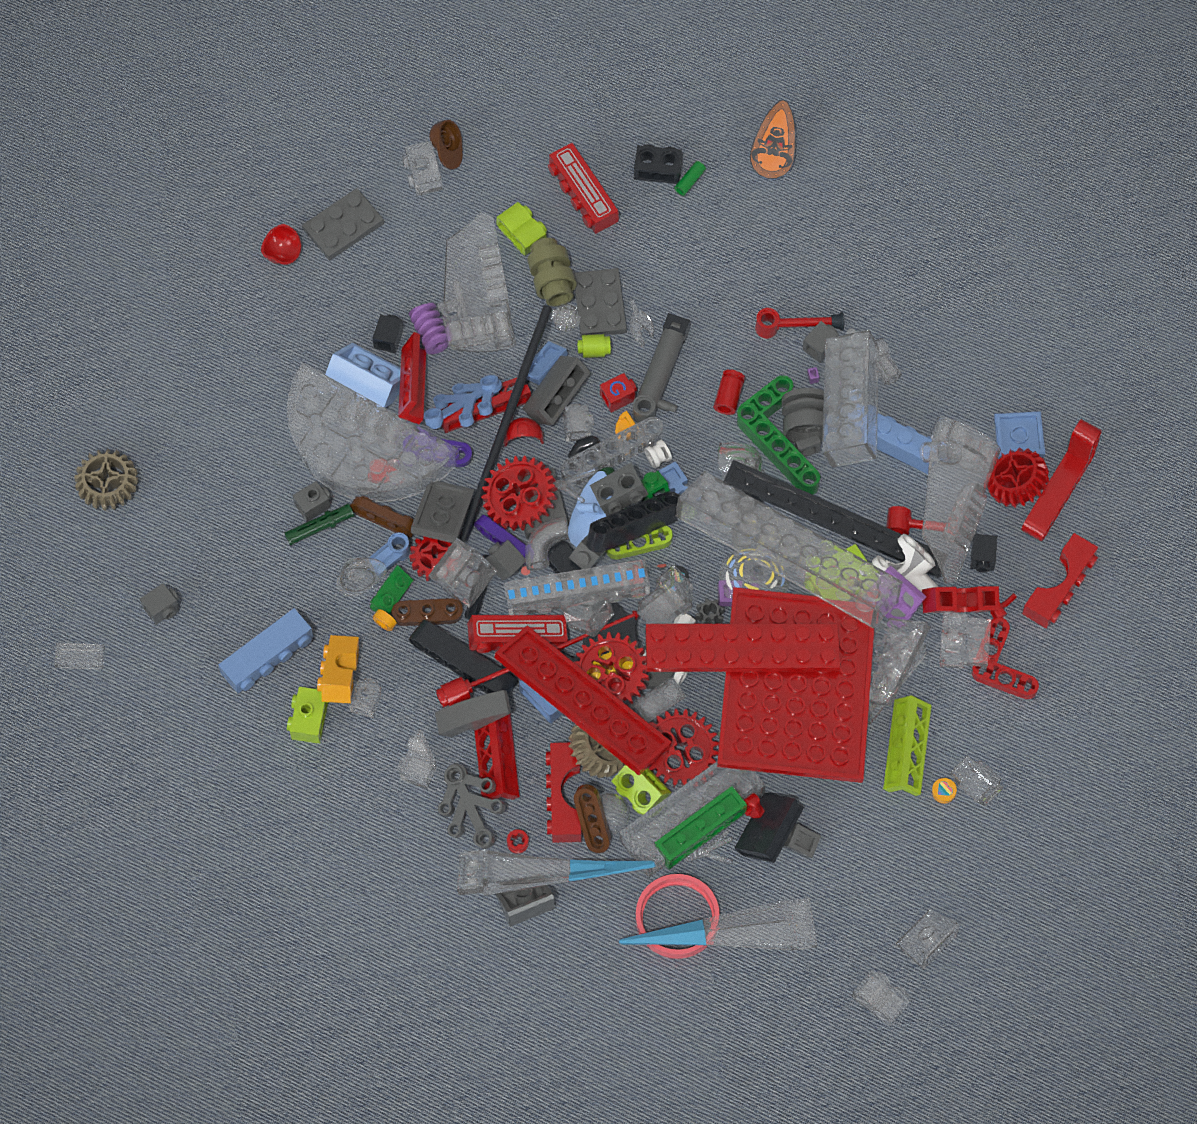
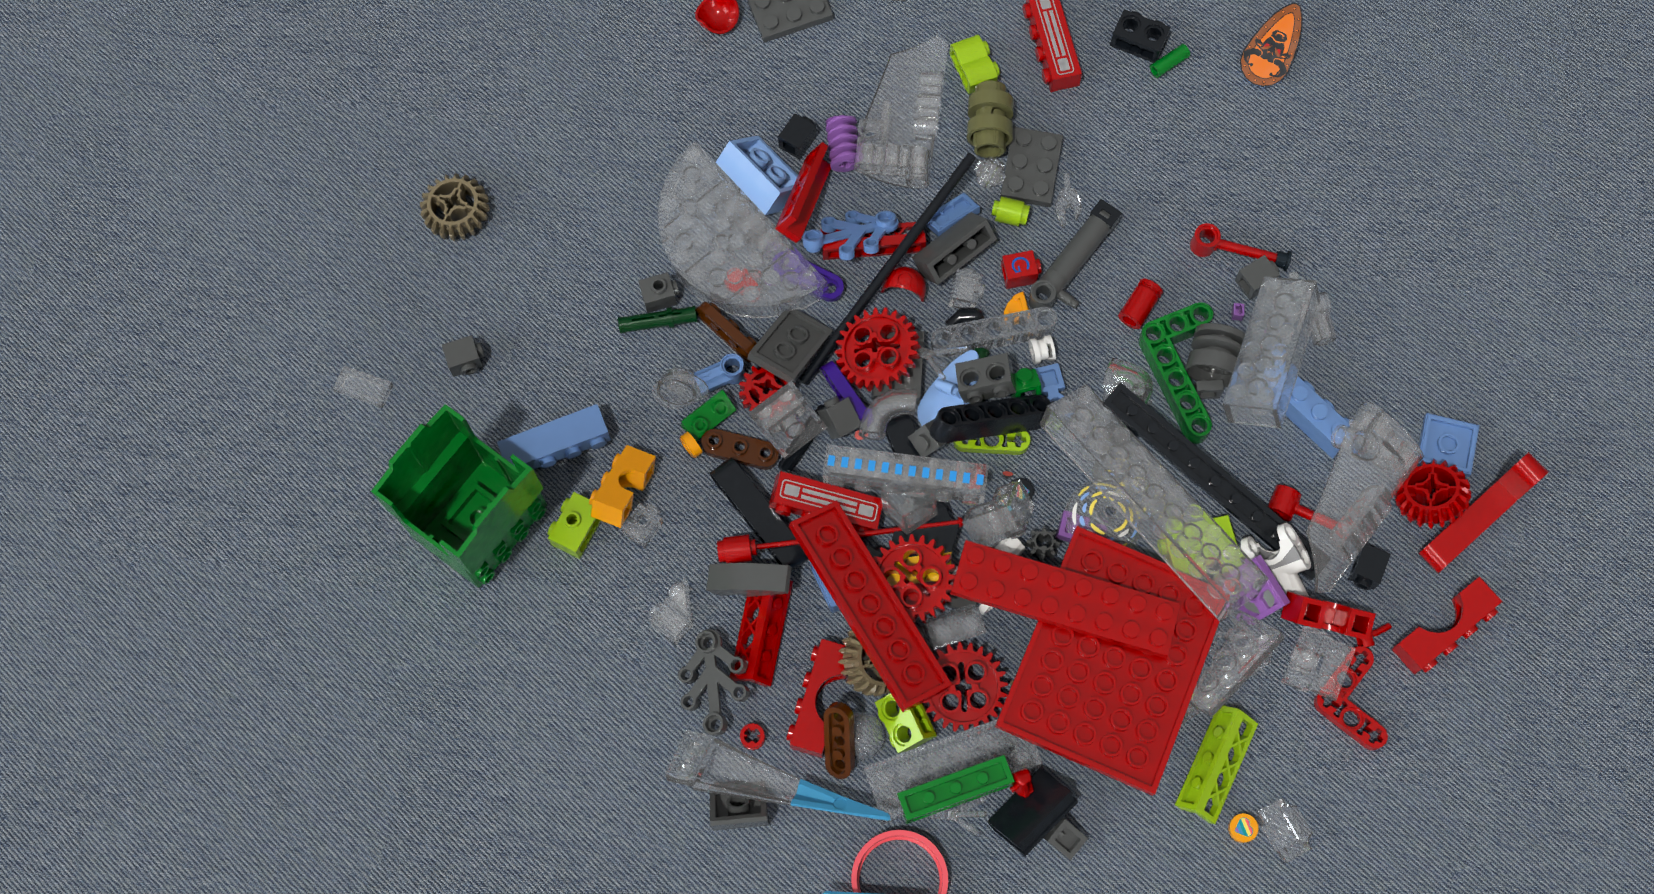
camera: 20 degrees right, 5 degrees up
none -> green piece [371,404,548,588]

